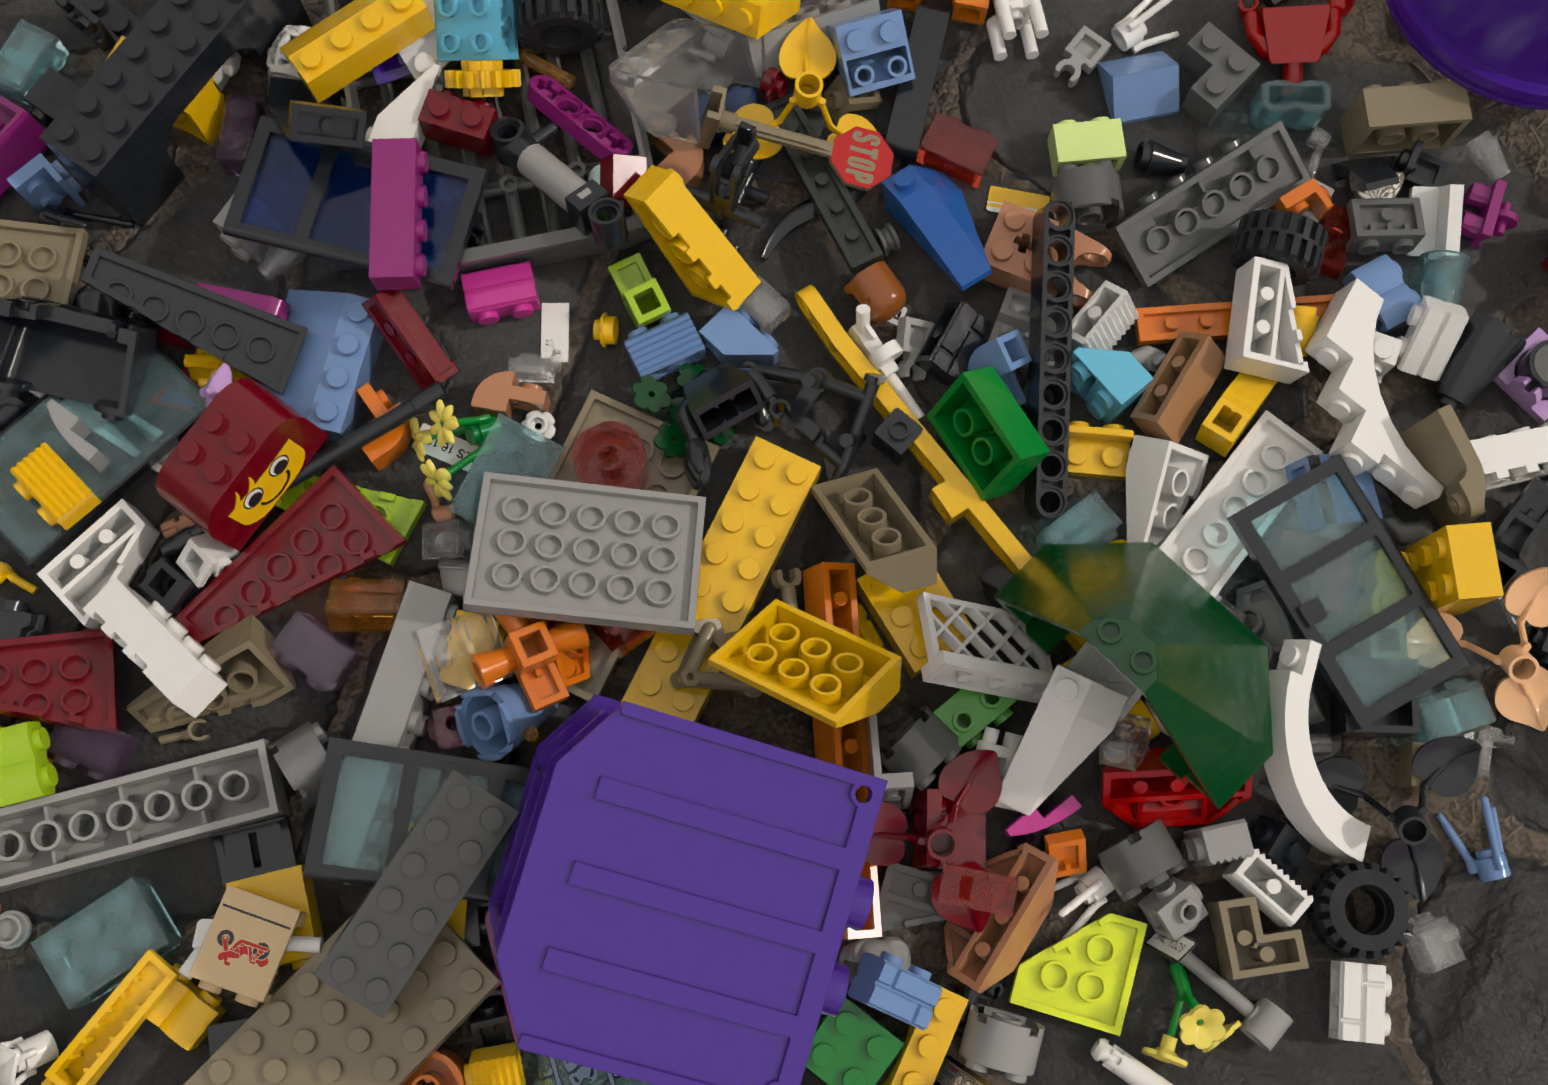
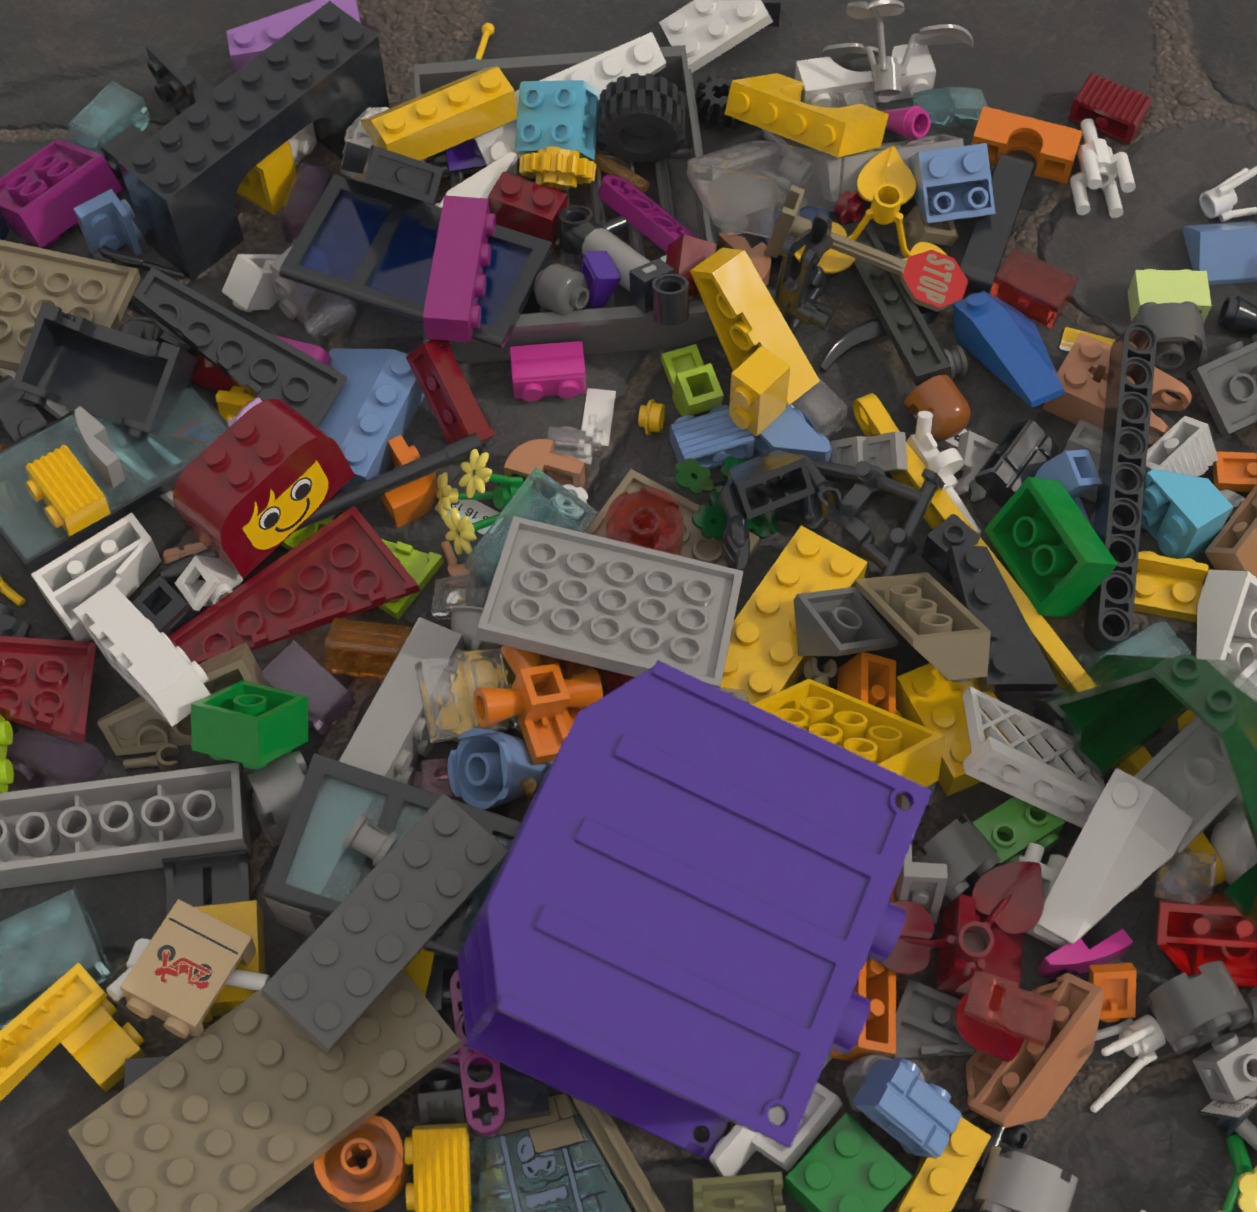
camera: 10 degrees right, 15 degrees down
neon yellow plate [1008,913,1147,1036] -> none
light grey plate [1053,25,1111,88] -> none
none -> green brick [191,680,308,769]
none -> white slope [222,254,282,312]
none -> light grey bush [341,813,399,867]
none -> dark grey head [534,263,589,316]
none -> dark purple slope [579,251,621,310]
none -> yellow brick [729,346,790,437]
none -> dark grey slope [794,587,899,656]
none -> light grey slope [830,432,907,473]
none -> black wing [946,546,1059,691]

